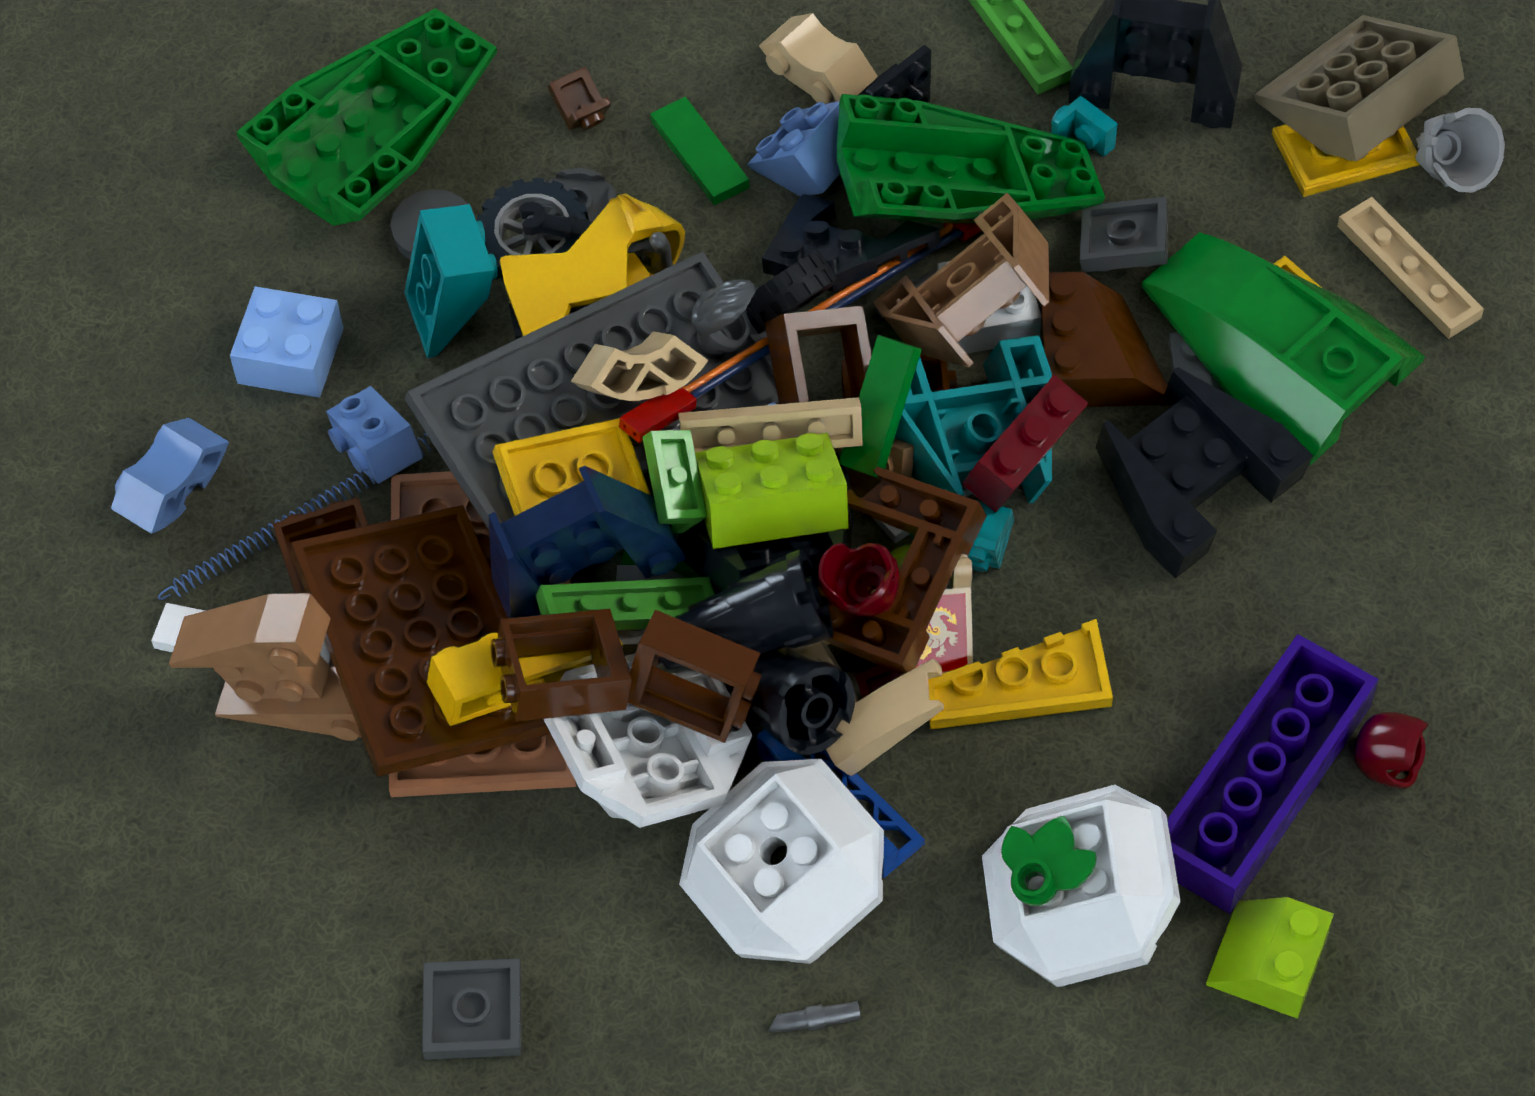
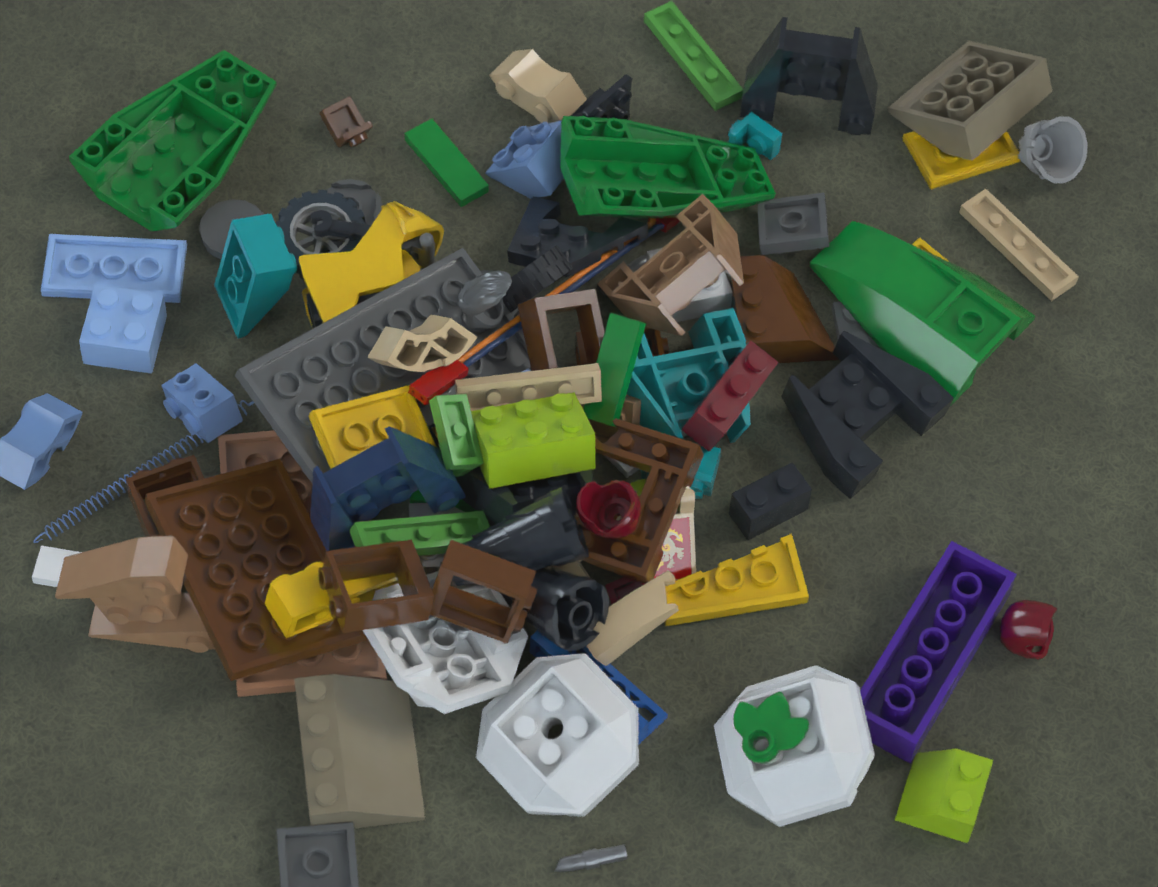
camera: 10 degrees left, 0 degrees up
none -> light blue tile [41,234,187,303]
none -> dark tan slope [294,674,425,829]
none -> black brick [729,463,812,541]

